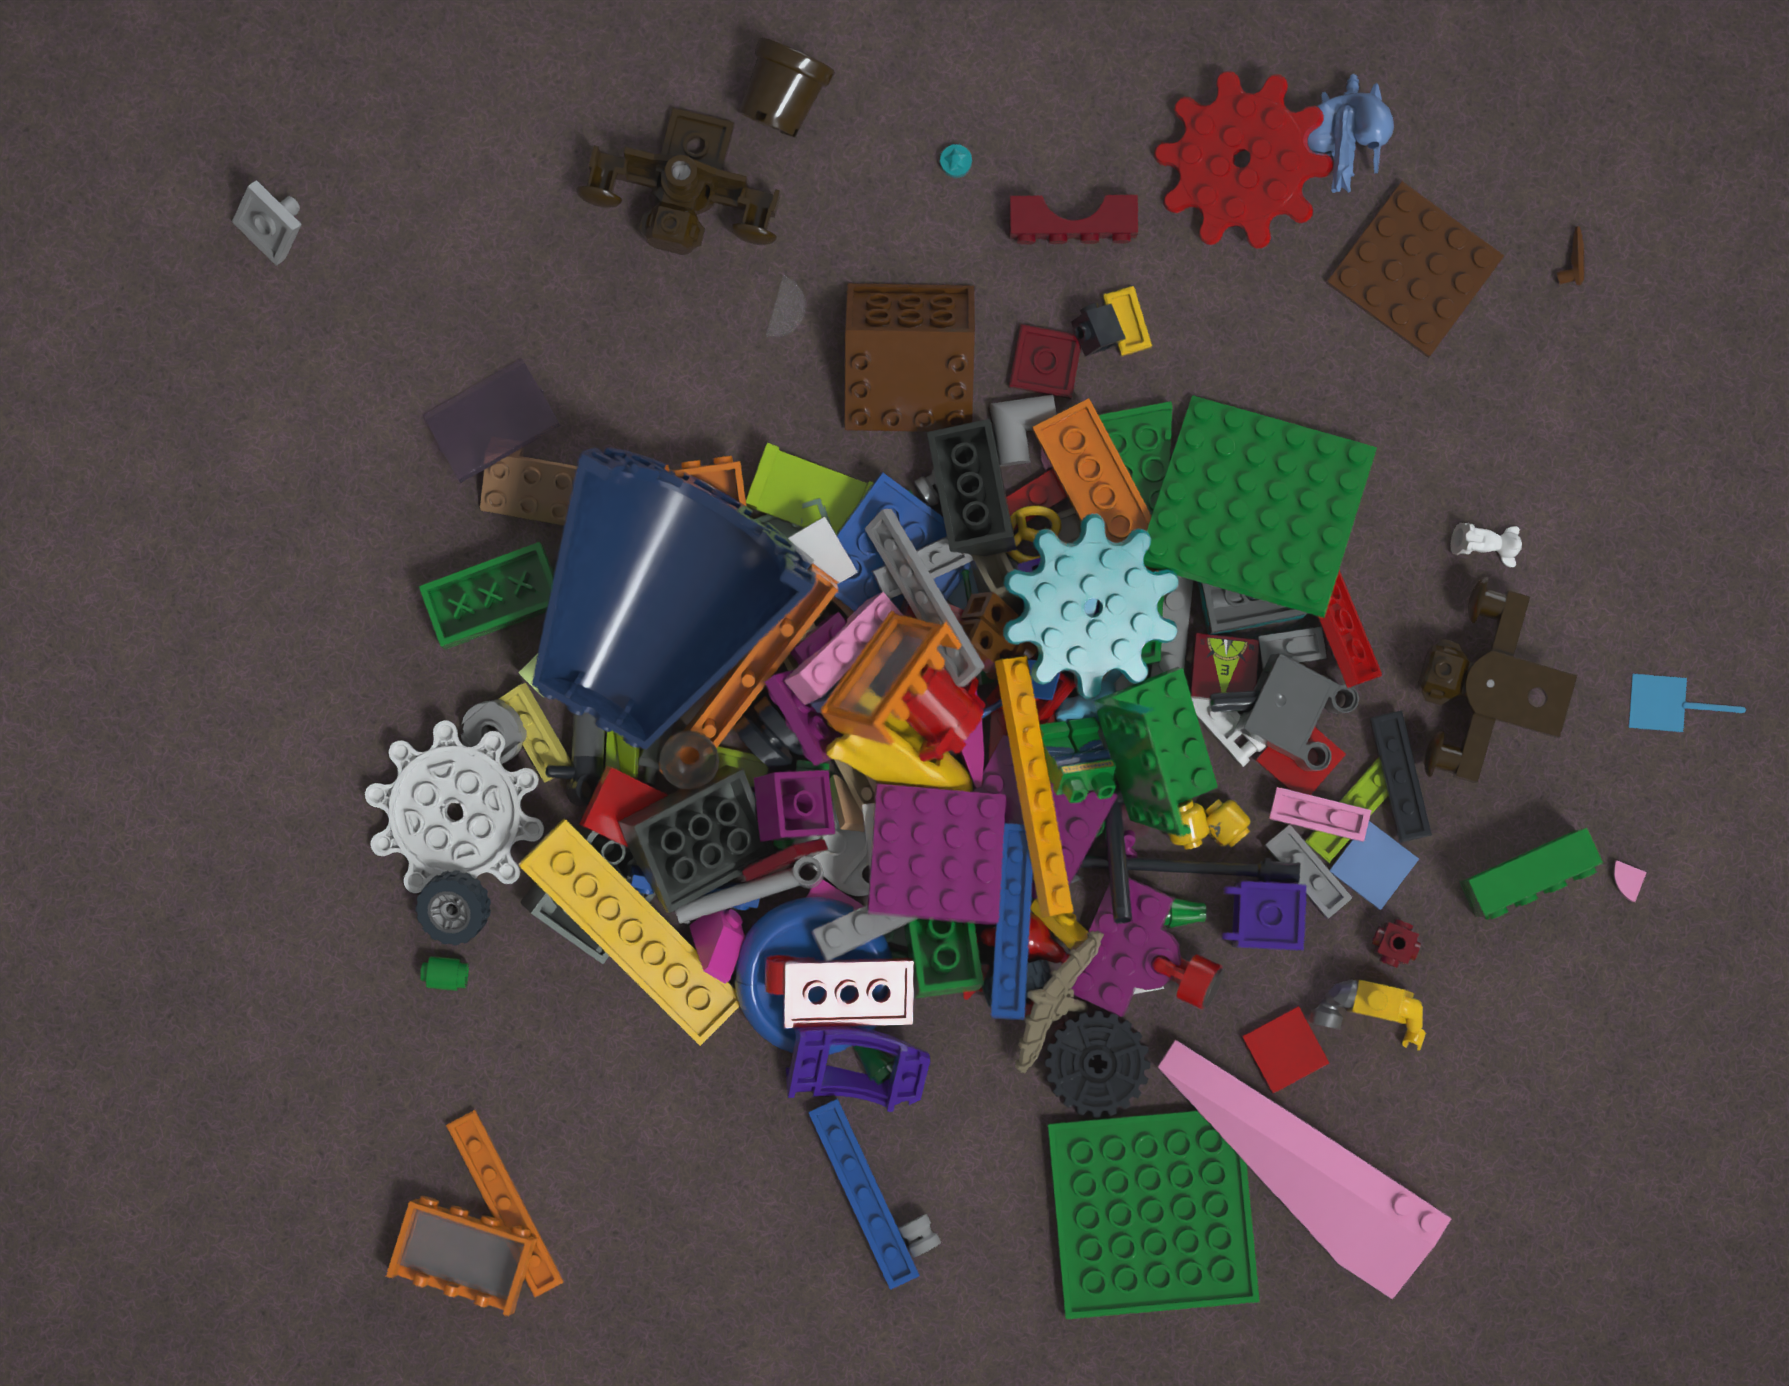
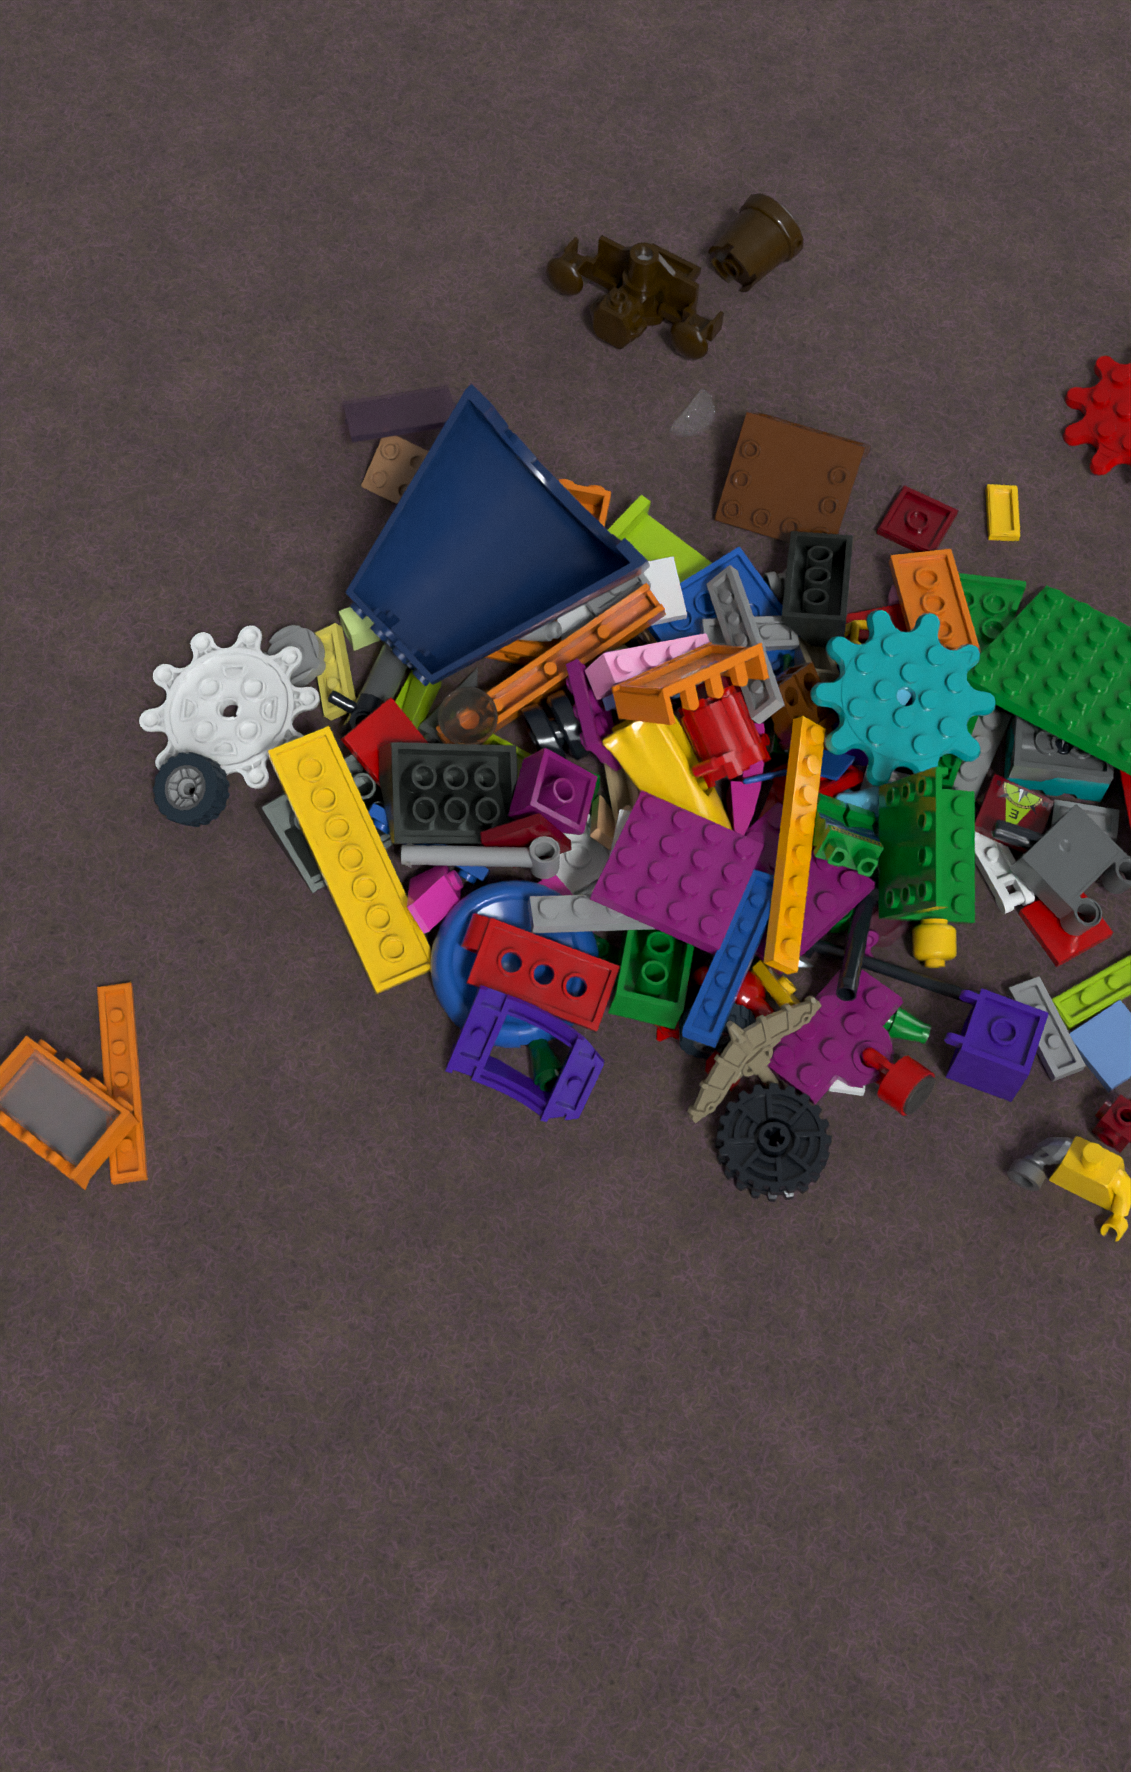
camera: 15 degrees right, 20 degrees down
light grey tile [232,180,302,266] -> none
green brick [419,542,554,650] -> none
green brick [421,956,469,991] -> none
blue plate [808,1099,920,1290] -> none
light grey wheel [898,1214,942,1258] -> none
teal tile [940,144,972,178] -> none
light grey brick [990,395,1056,467] -> none
dark red arch [1010,195,1138,245] -> none
green plate [1048,1111,1260,1319] -> none
black brick [1071,303,1126,357] -> none
bright pink wedge [1158,1040,1451,1299] -> none
yellow head [1205,799,1250,847] -> none
red tile [1241,1006,1329,1094] -> none
bright pink plate [1269,787,1371,842] -> none

